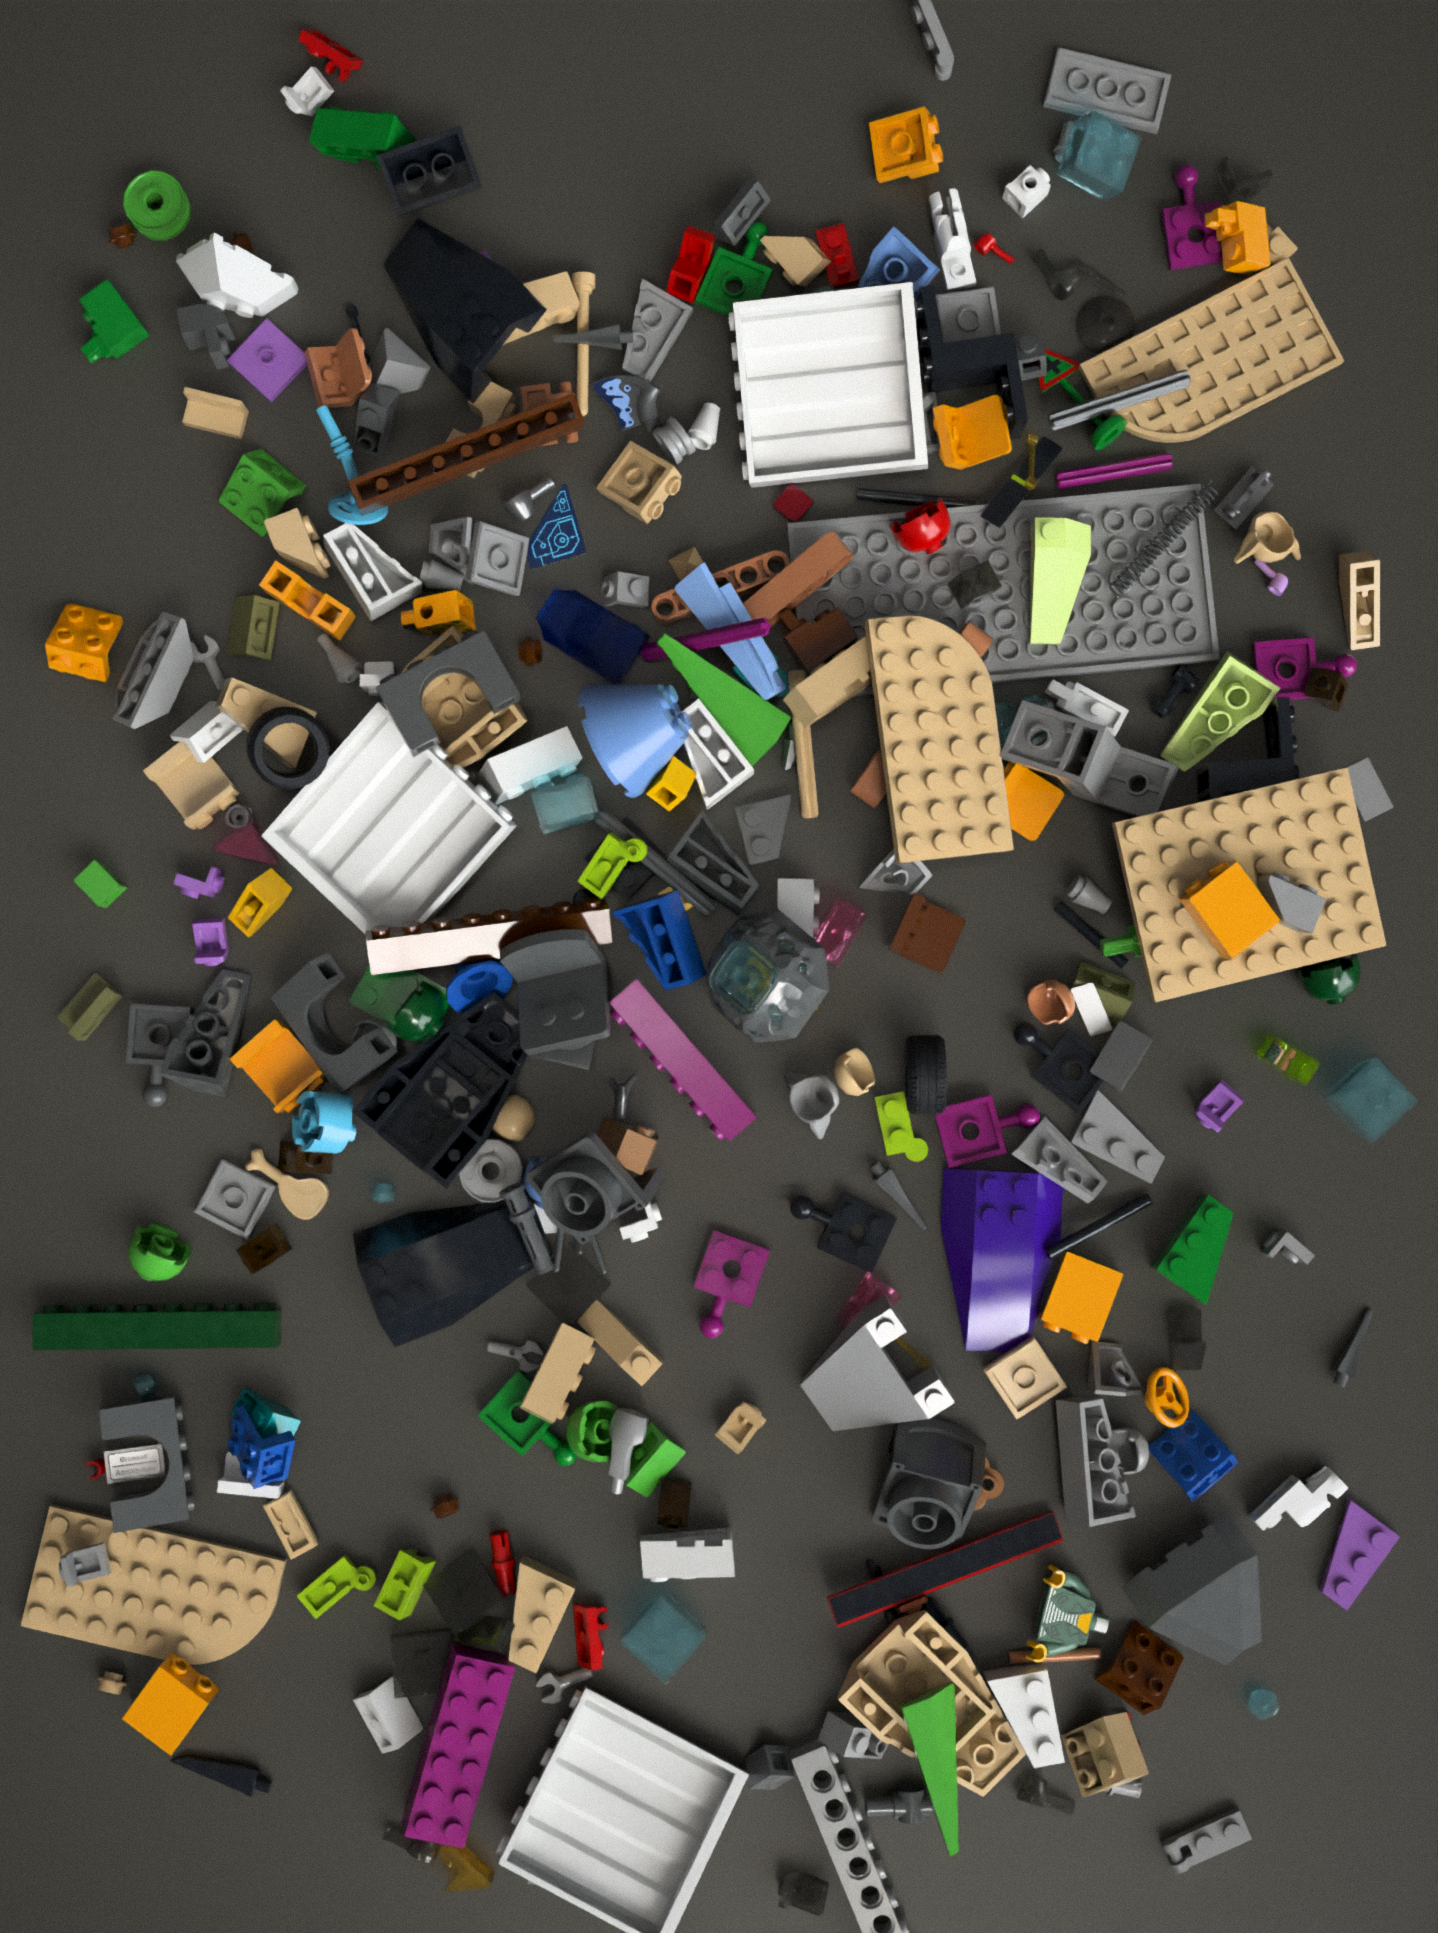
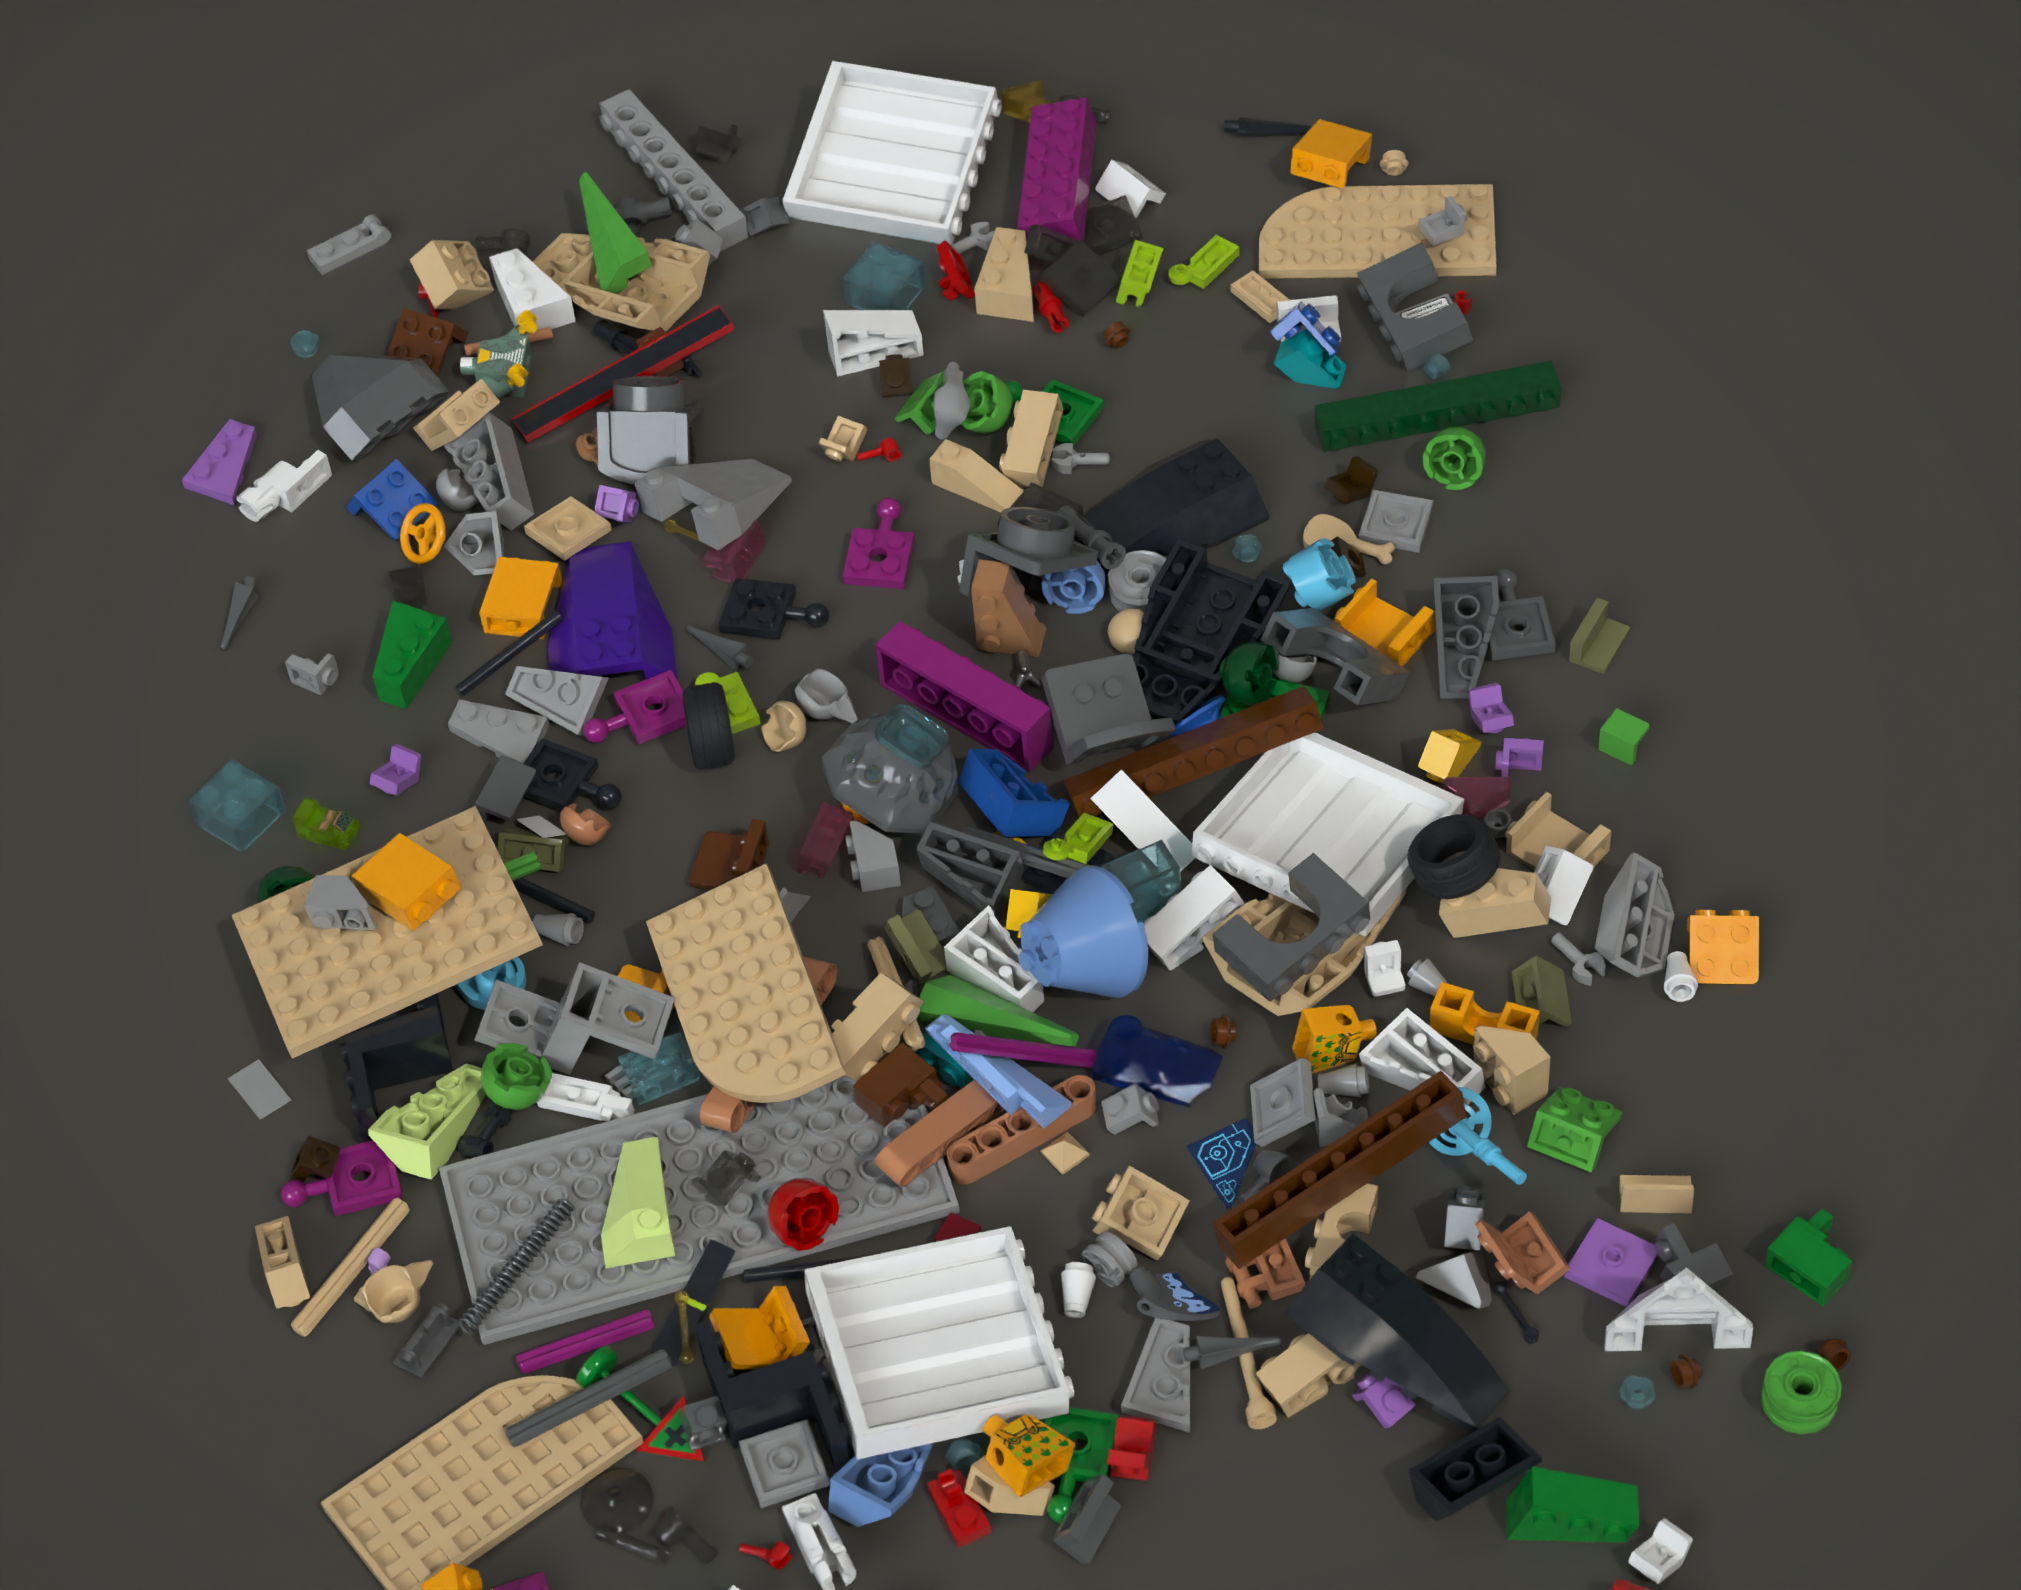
camera: 170 degrees right, 35 degrees down
none -> tan axle [291,1198,409,1337]
none -> tan panel [413,379,500,451]
none -> bright green cylinder [481,1043,552,1110]
none -> medium lavender bracket [594,485,639,522]
none -> red hand [857,438,901,462]
none -> olive panel [884,910,947,985]
none -> light orange torso [983,1414,1075,1497]
none -> white sticker [1090,770,1195,882]
none -> clear light blue plate [1619,1375,1656,1410]
none -> white cone [1664,951,1698,1002]

